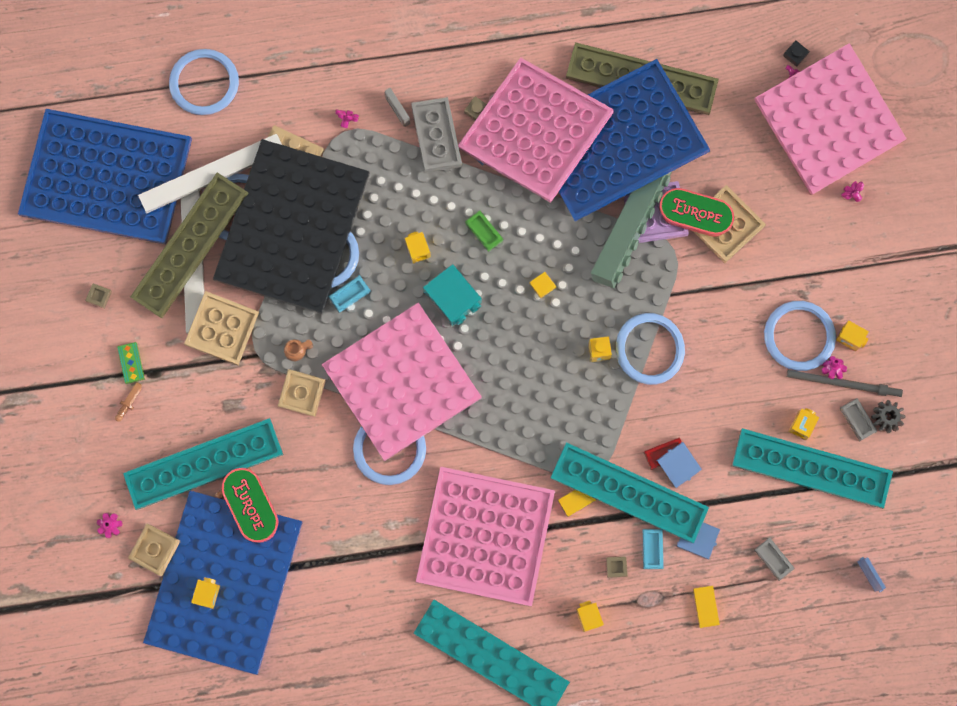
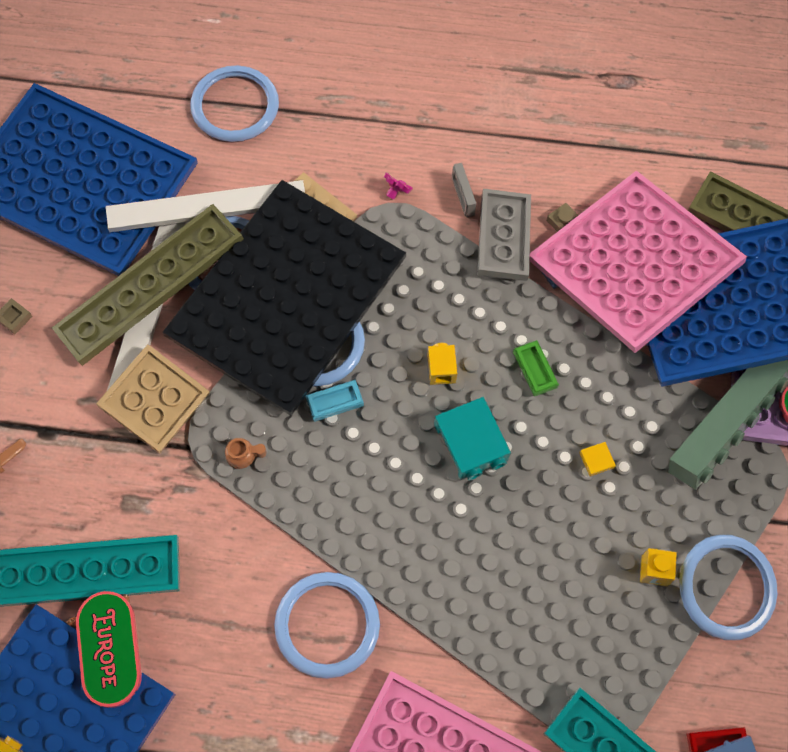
camera: 15 degrees right, 10 degrees down
bright green tile [117,342,145,384] -> none
tan tile [278,369,326,417] -> none
bright pink plate [322,302,482,461] -> none

